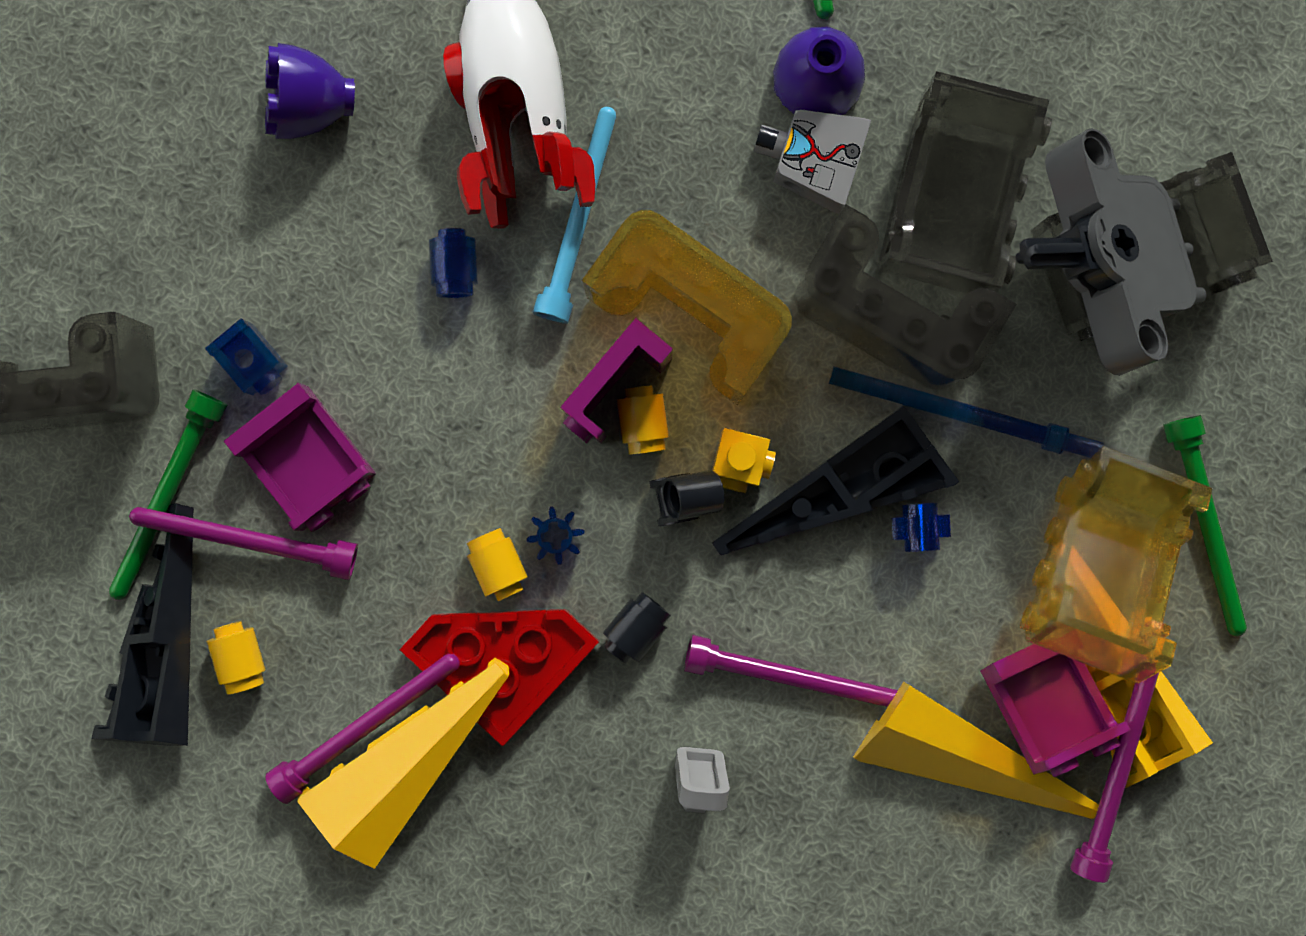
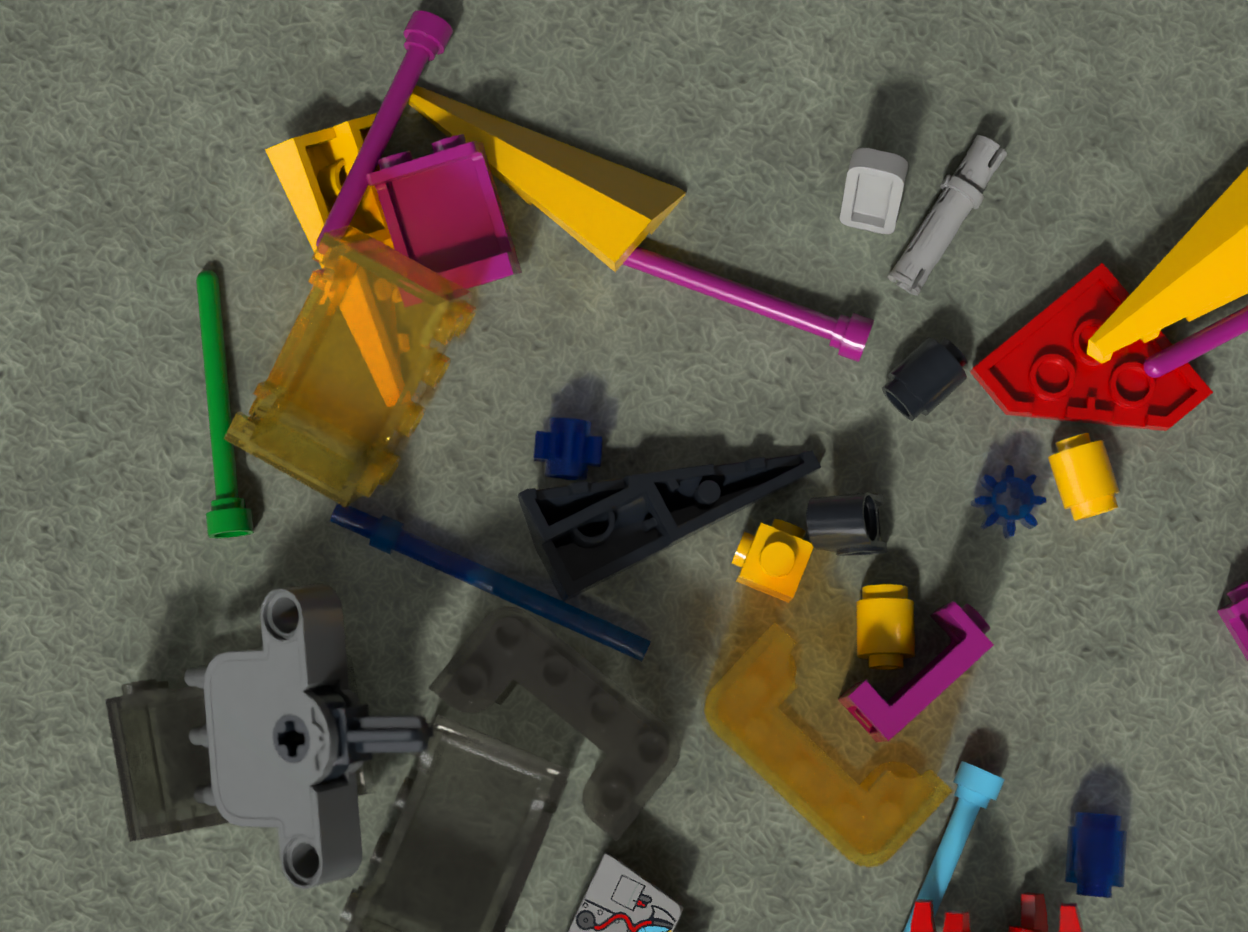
camera: 175 degrees left, 5 degrees down
none -> light grey pin [887,135,1007,296]

